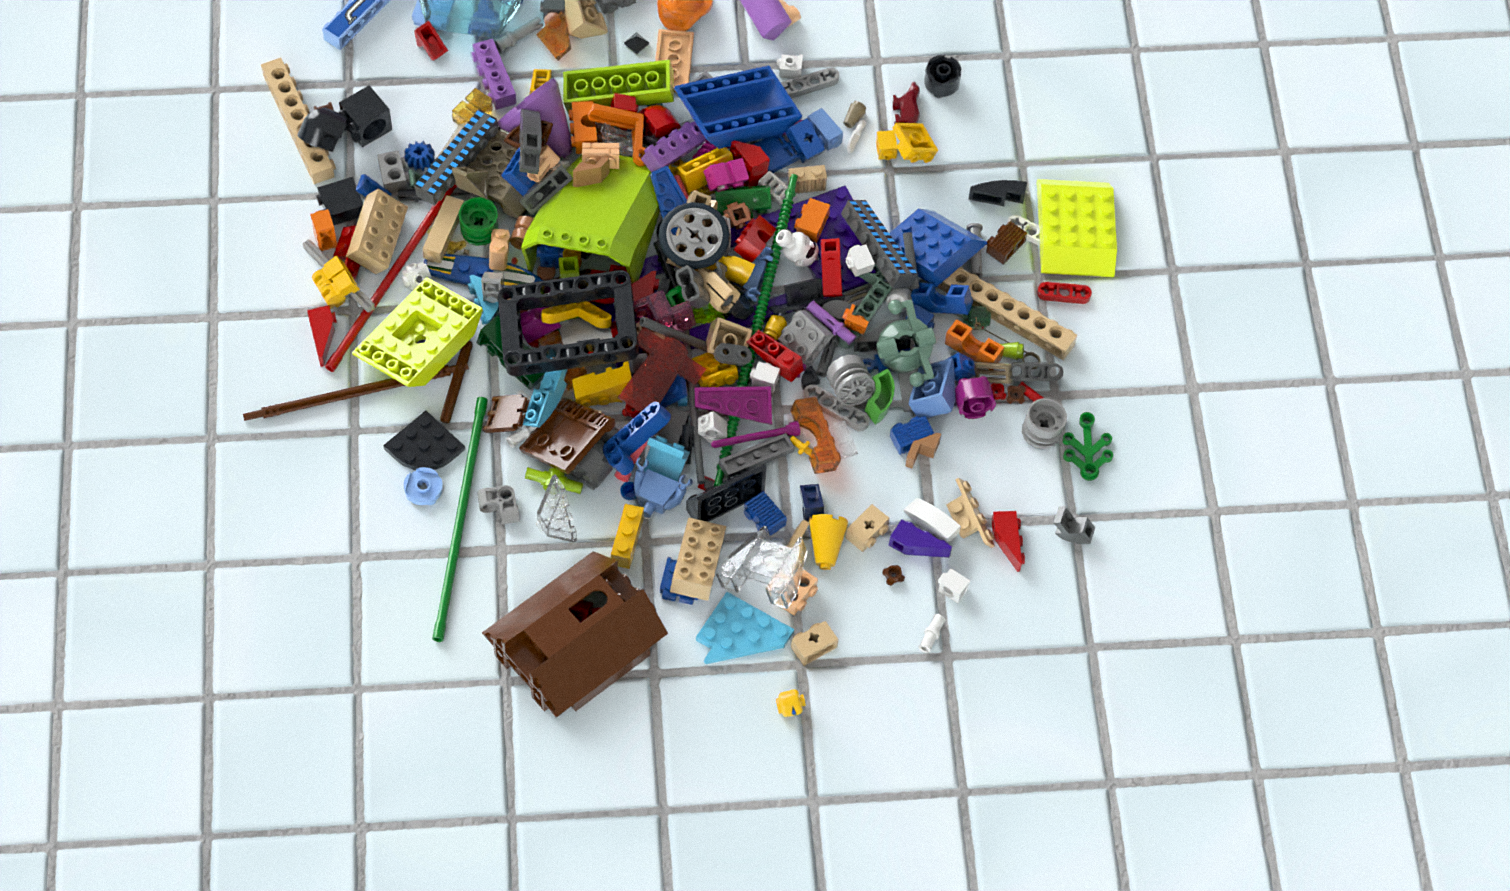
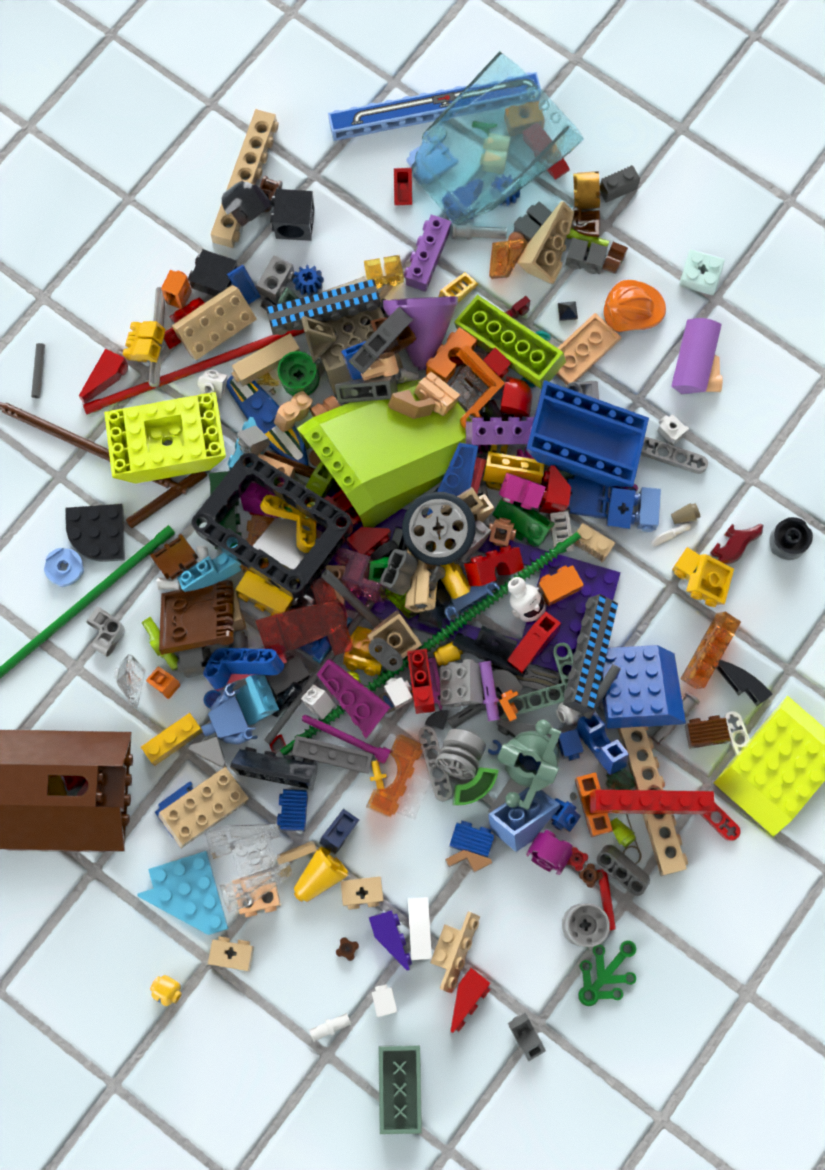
camera: 45 degrees right, 15 degrees up
white brick [846,244,875,277] -> none
dark tan tile [974,362,1013,384] -> none
none -> dark grey piece [31,343,45,398]
none -> orange slope [146,666,180,699]
none -> light grey slope [188,737,227,768]
none -> sand green brick [379,1045,422,1134]
none -> dark red plate [504,296,531,319]
none -> red brick [590,790,715,814]
none -> clear orange brick [680,611,741,689]

